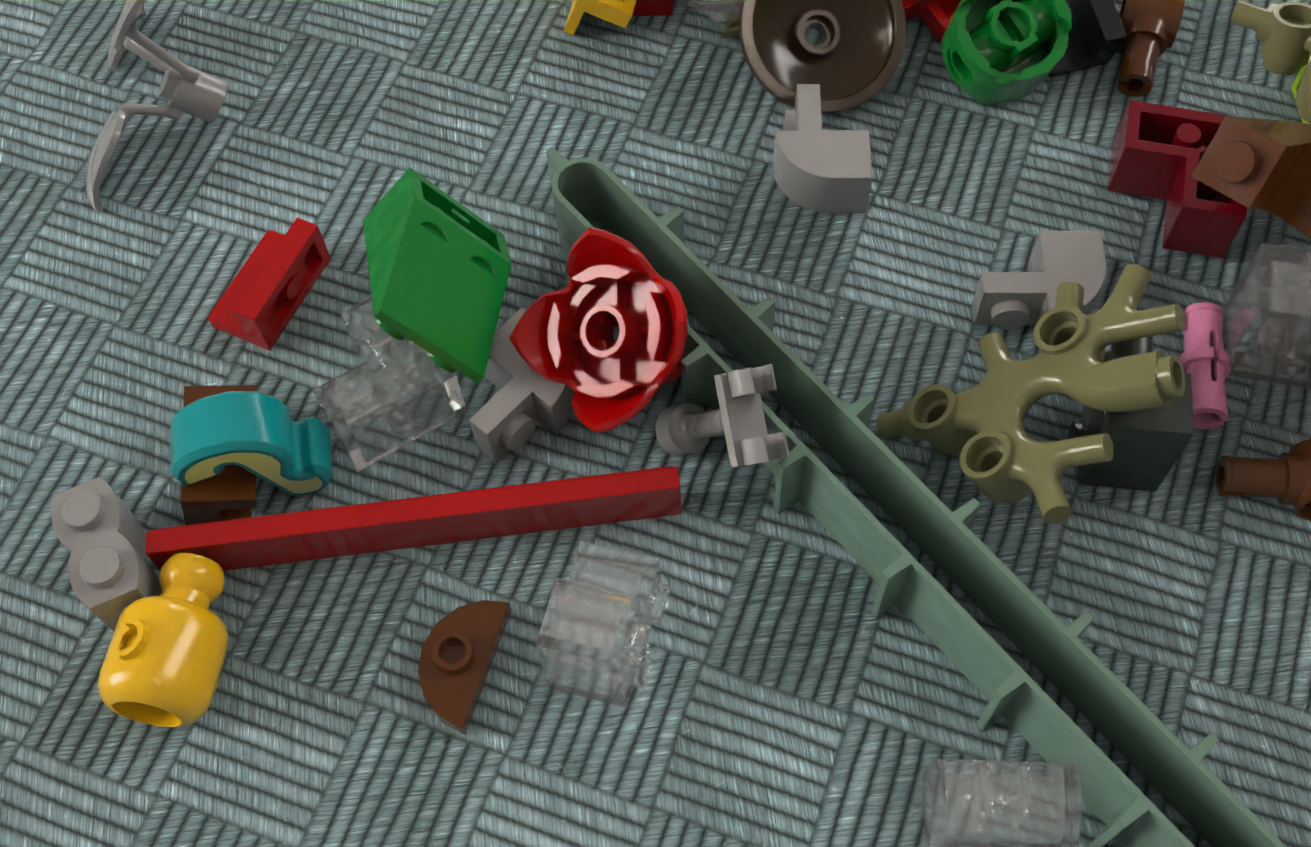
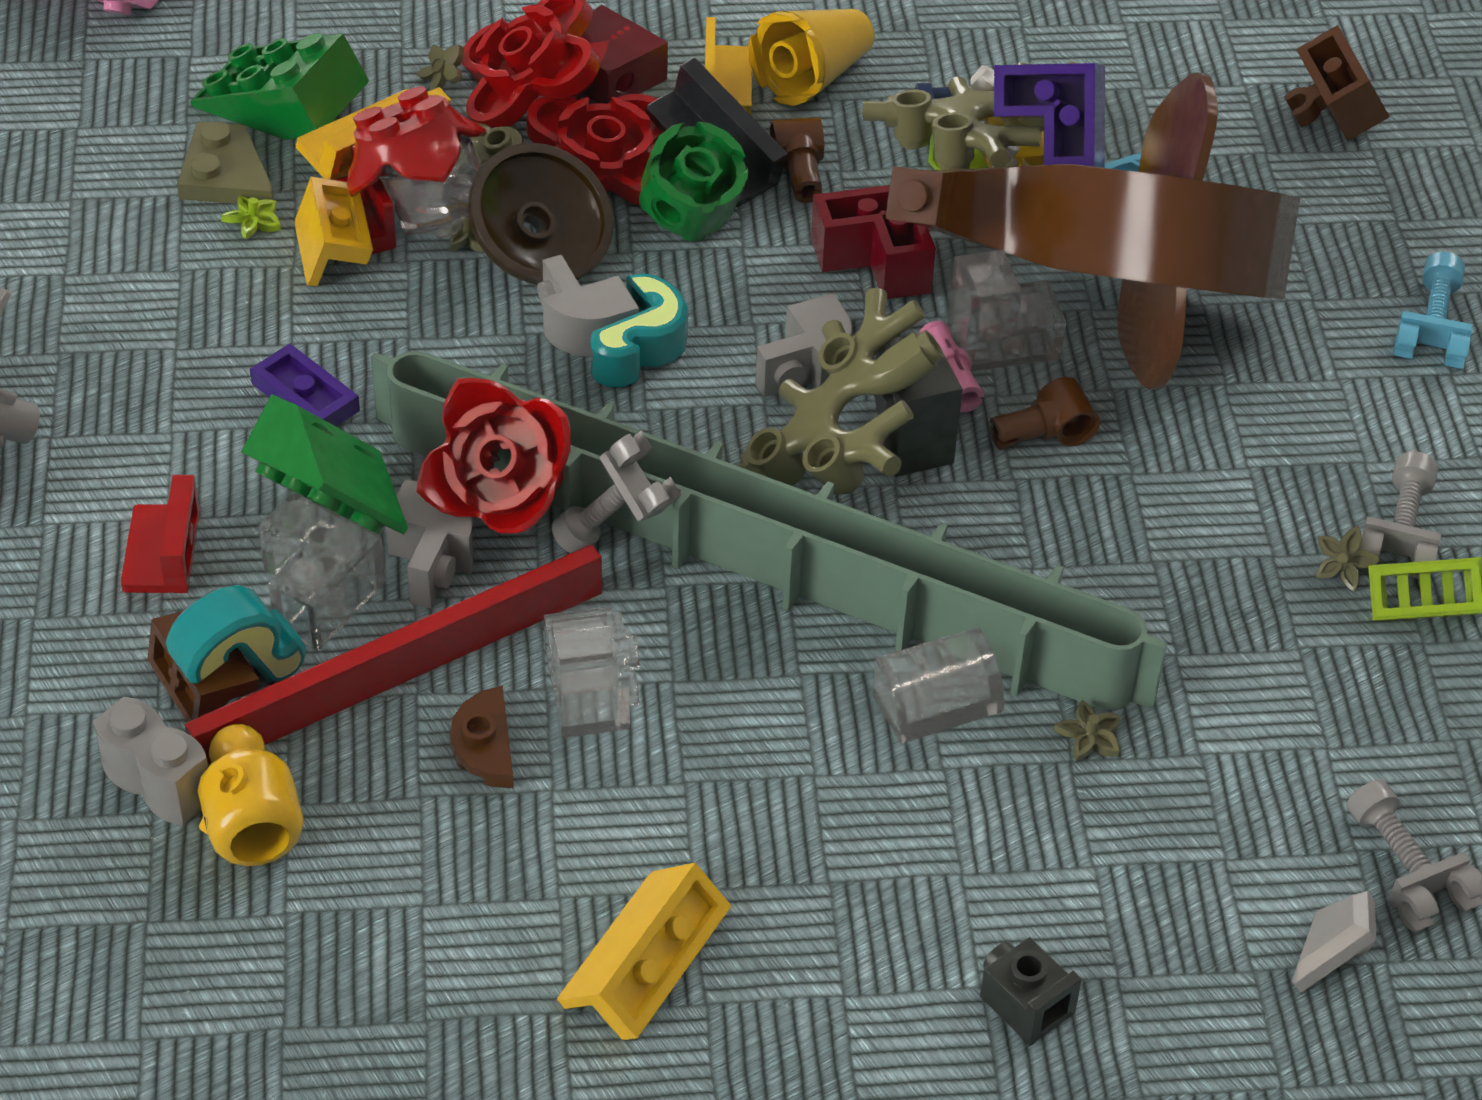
camera: 30 degrees left, 15 degrees down
none -> dark purple plate [250,343,360,426]
none -> teal animal [590,273,688,387]

